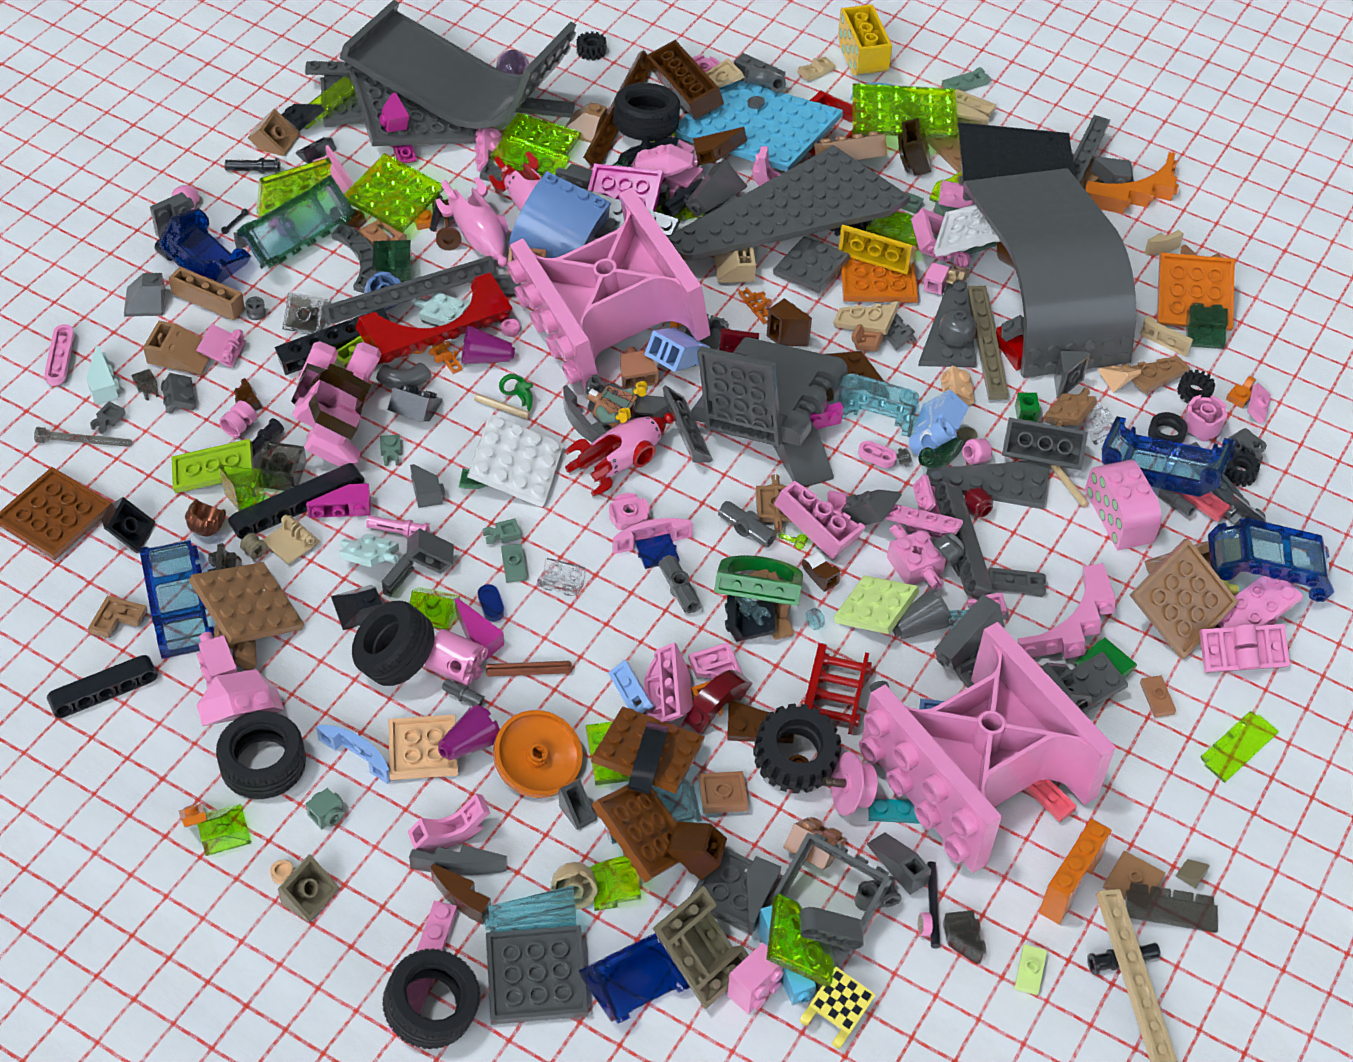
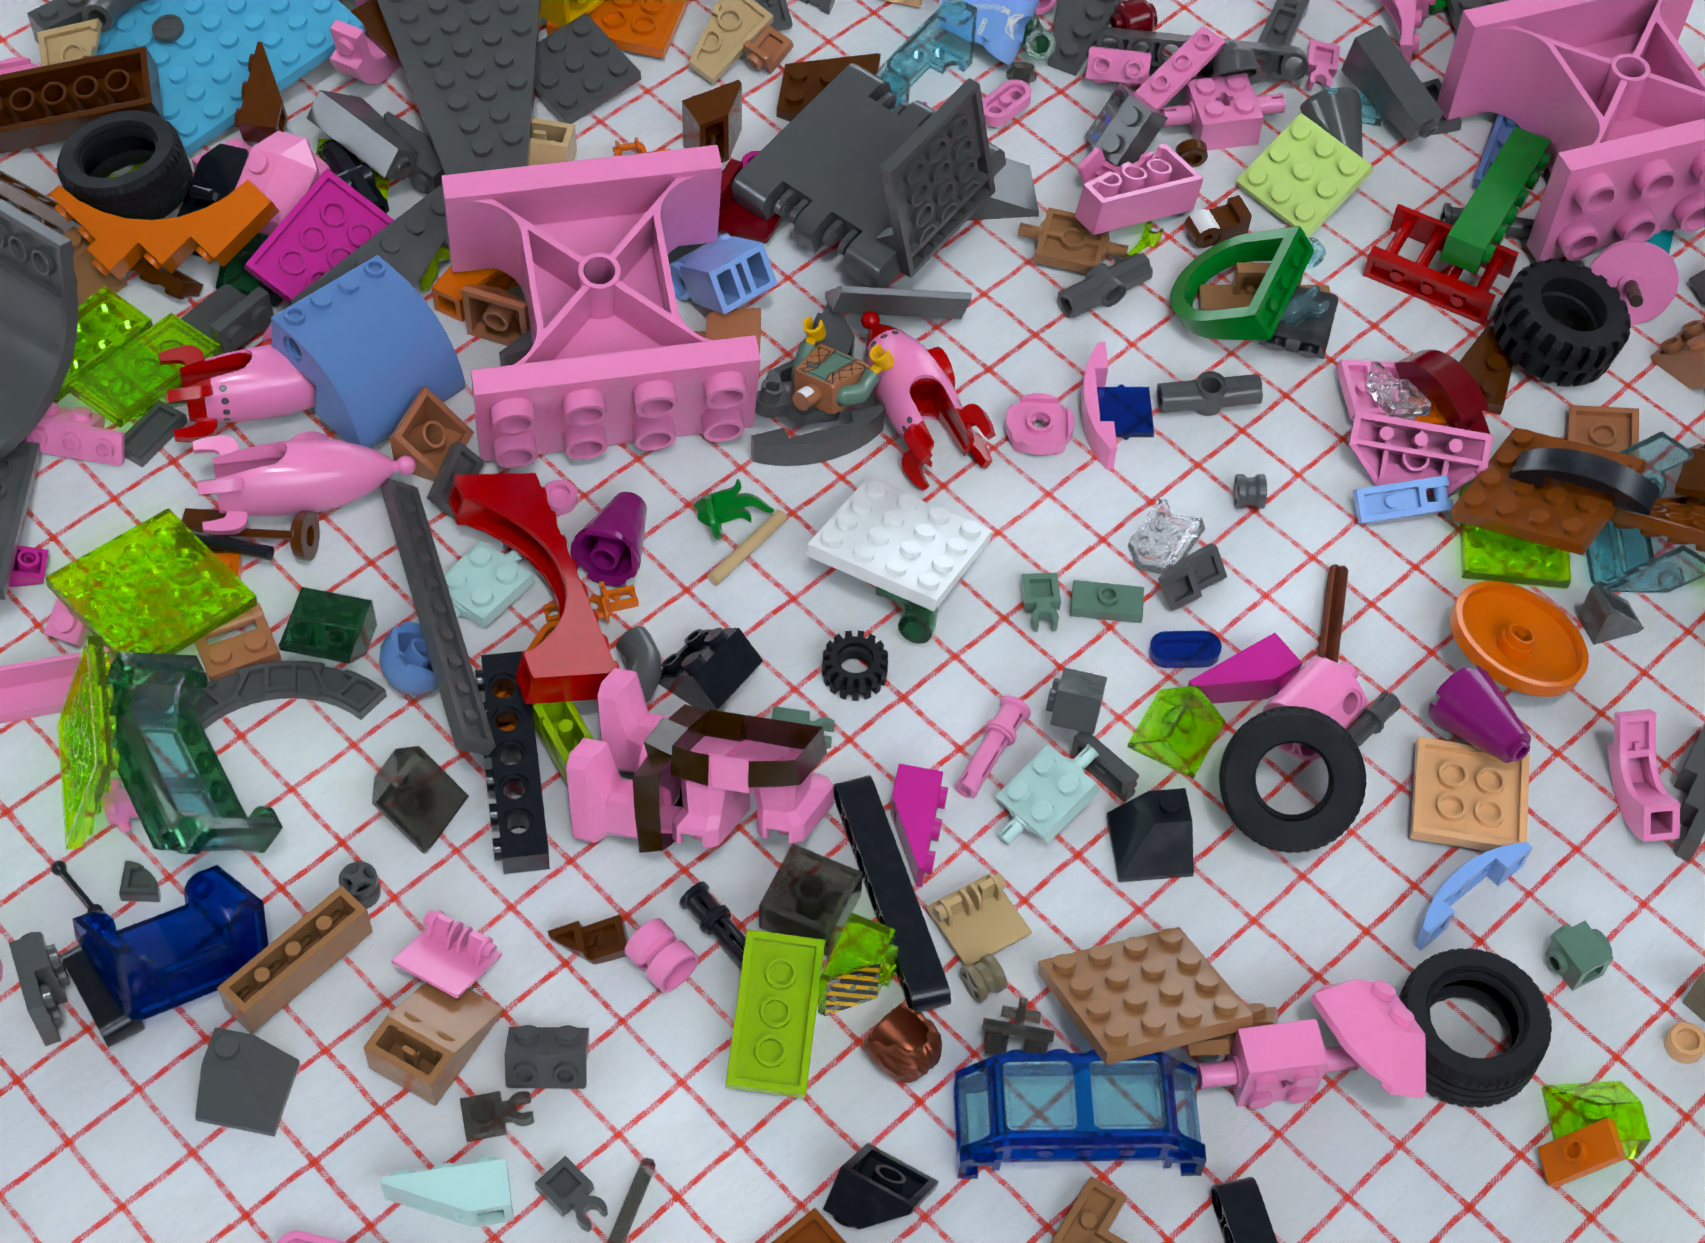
camera: 75 degrees left, 5 degrees up
dark grey slope [410,464,445,508] -> none
none -> orange arch [49,179,279,280]
none -> black tyre [822,630,888,701]
none -> dark grey slope [1158,543,1227,611]
none -> reddish brown tile [1175,139,1208,167]
none -> dark grey wheel [1233,474,1267,509]
none -> clear bracket [1365,362,1431,420]
none -> green brick [1440,126,1551,274]

